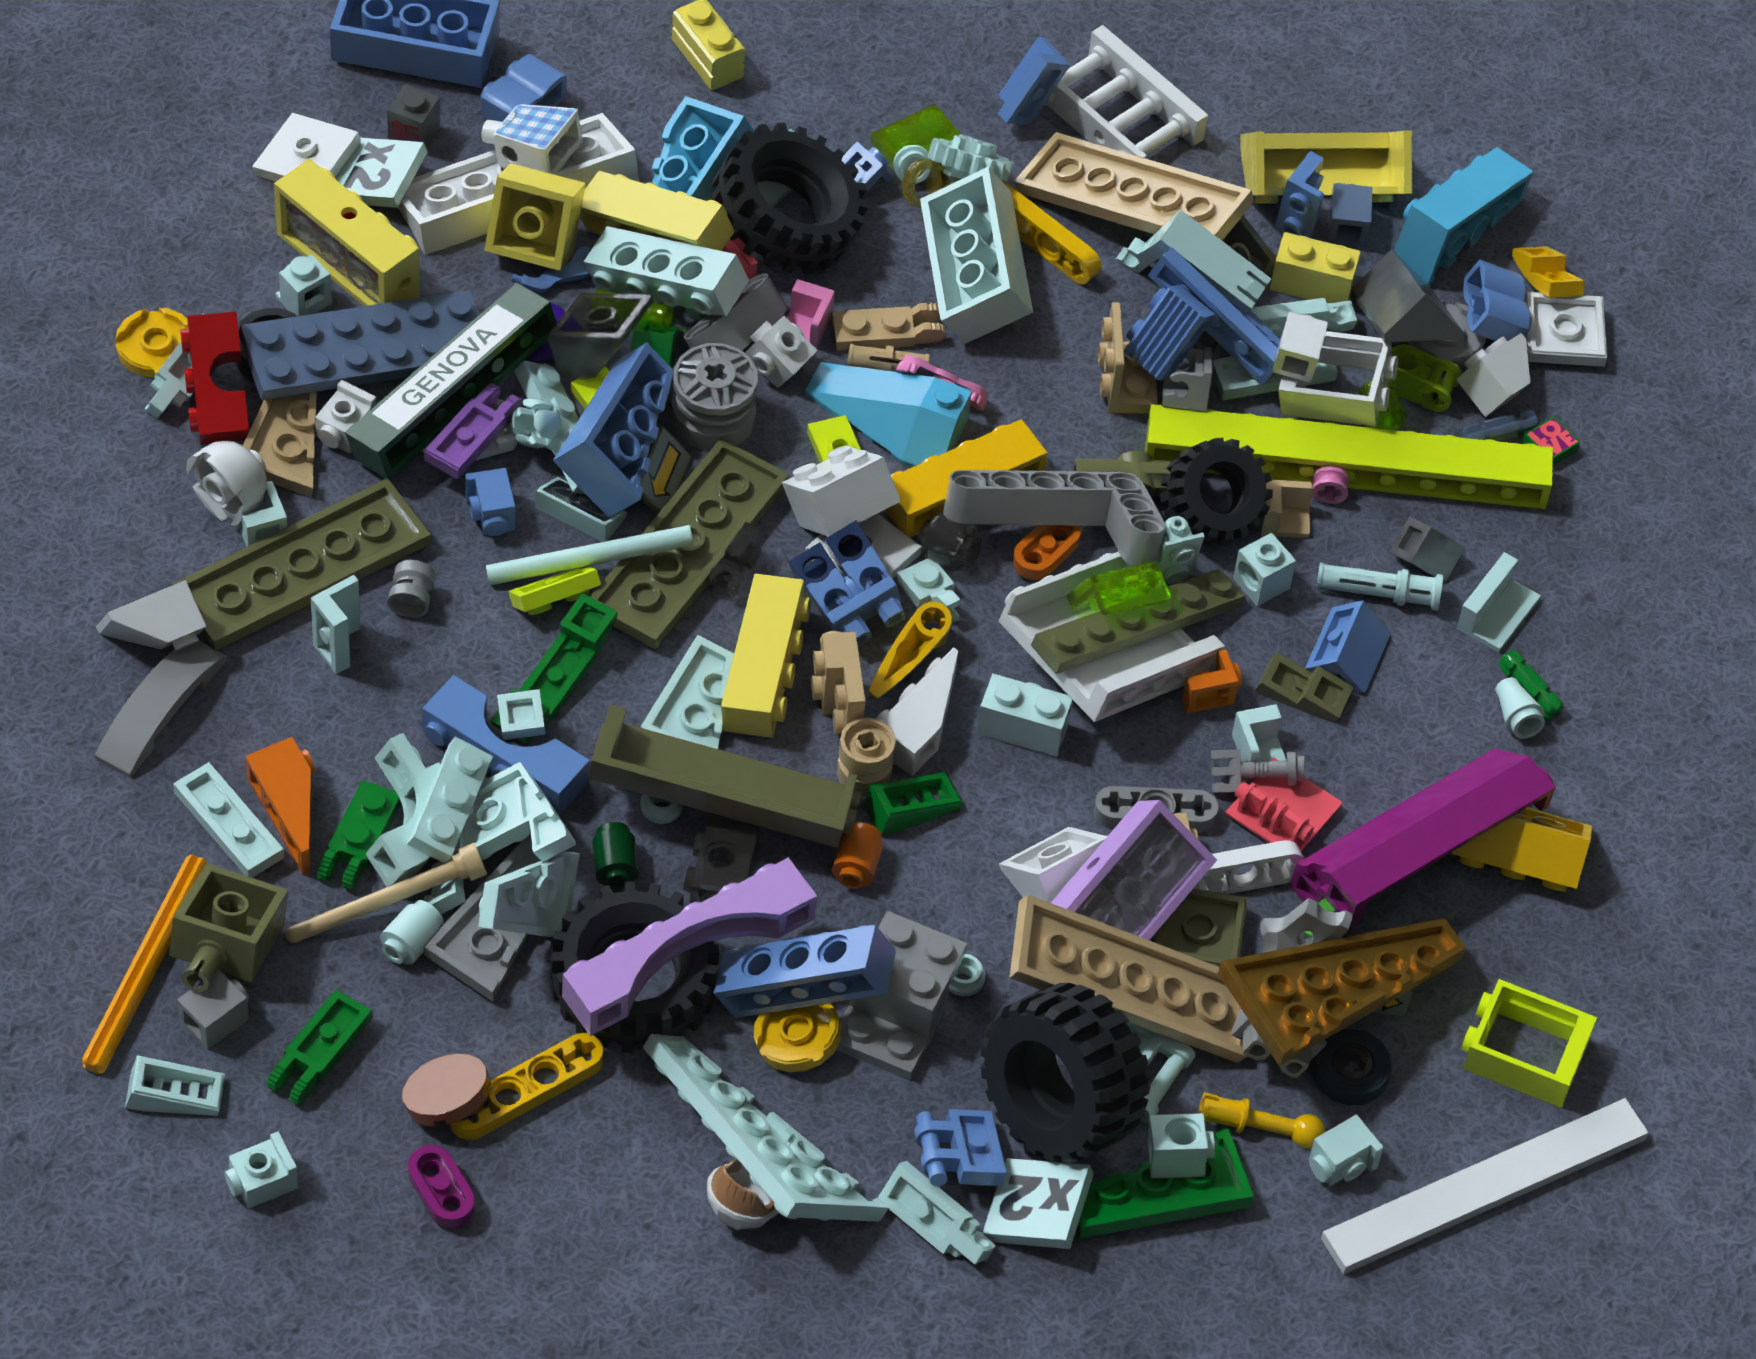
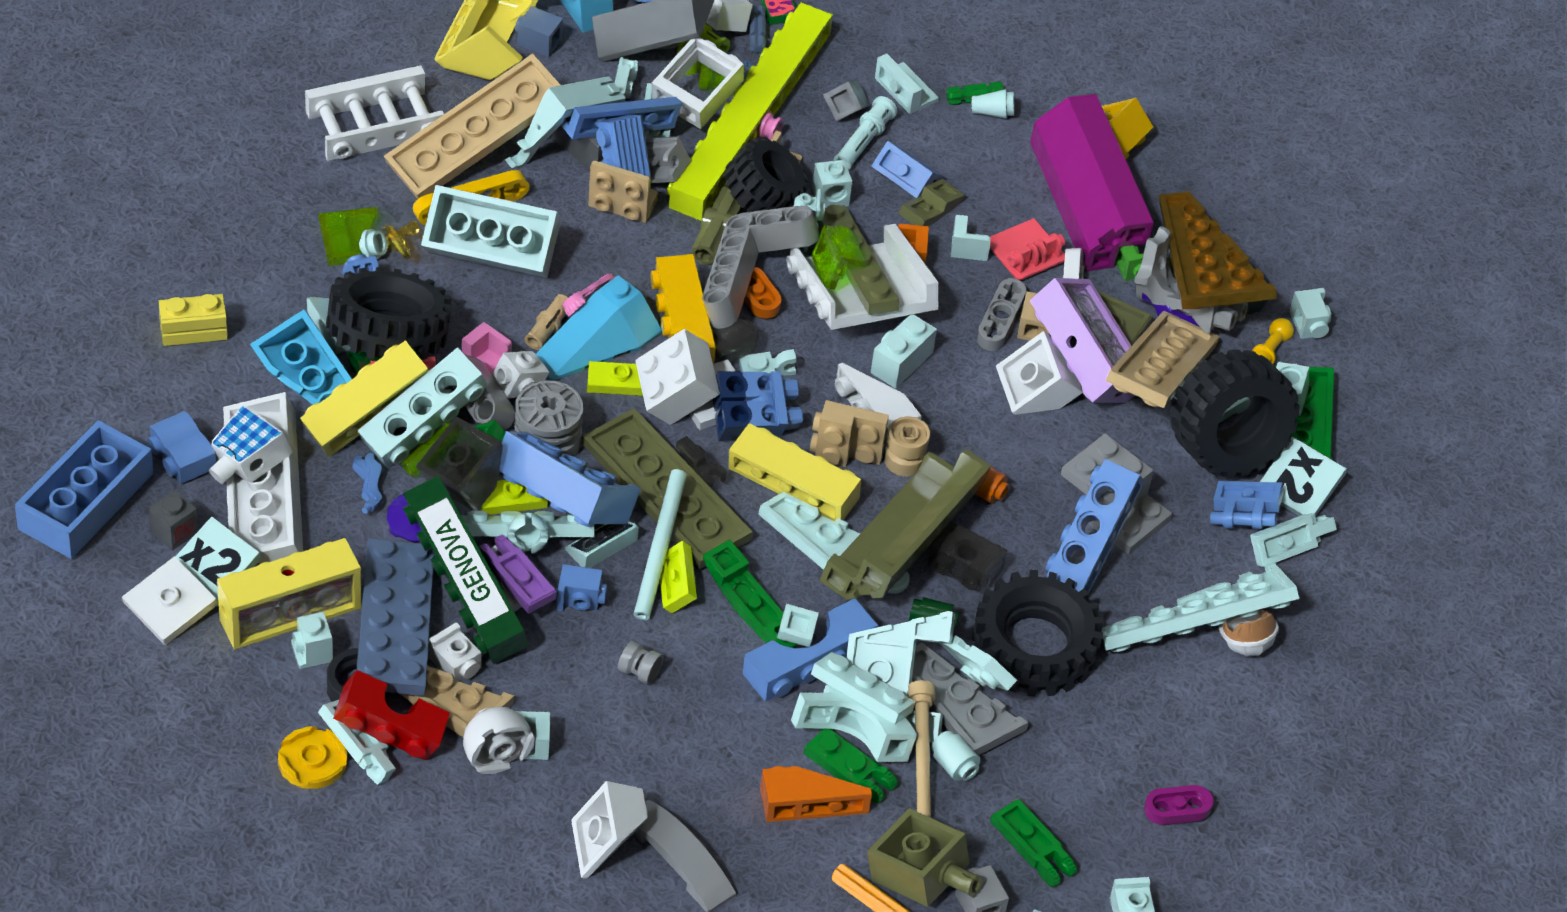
camera: 70 degrees left, 5 degrees down
olive plate [172,478,431,651] -> none
light aqua plate [173,762,284,878] -> none
light aqua panel [311,575,360,674] -> none
tile [402,1054,491,1126] -> none
yellow beam [450,1033,603,1140] -> none
light yellow brick [484,163,586,271] -> none
lavender arch [562,858,817,1036] -> none
yellow tile [753,1003,842,1072] -> none
tan hinge [831,303,947,351] -> none
green slope [863,772,963,835] -> none
yellow piece [868,601,952,699] -> none
light aqua gear [927,134,1013,181] -> none
medium blue panel [997,37,1071,125] -> none
light grey hinge [1211,749,1305,793] -> none
light yellow brick [1270,232,1361,303] -> none
white brick [1272,311,1328,383] -> none
medium blue bracket [1274,151,1324,239] -> none
white tile [1321,1098,1649,1275] -> none
neon yellow window [1461,979,1597,1108] -> none

